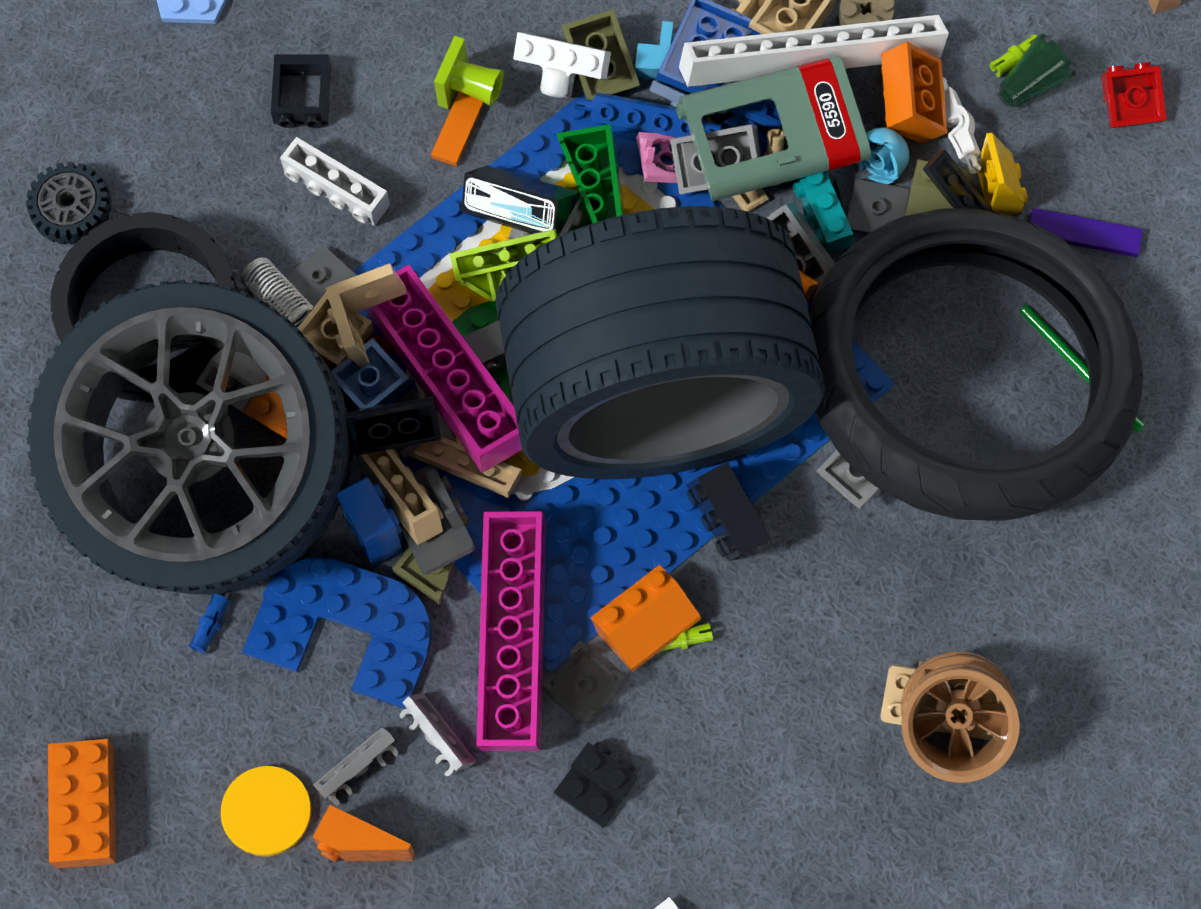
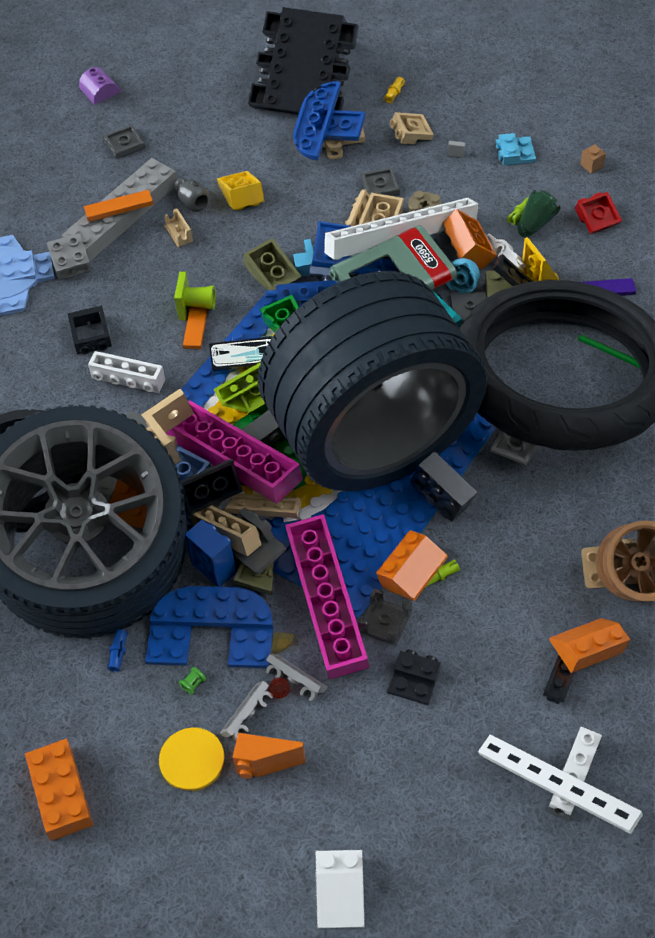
camera: 15 degrees left, 15 degrees down
white plate [513,32,611,98] -> none
none -> bright green bush [178,667,206,695]
none -> clear red plate [269,677,290,699]
none -> clear yellow tile [271,632,295,653]
none -> black hinge [543,654,575,704]
none -> orange slope [549,618,630,673]

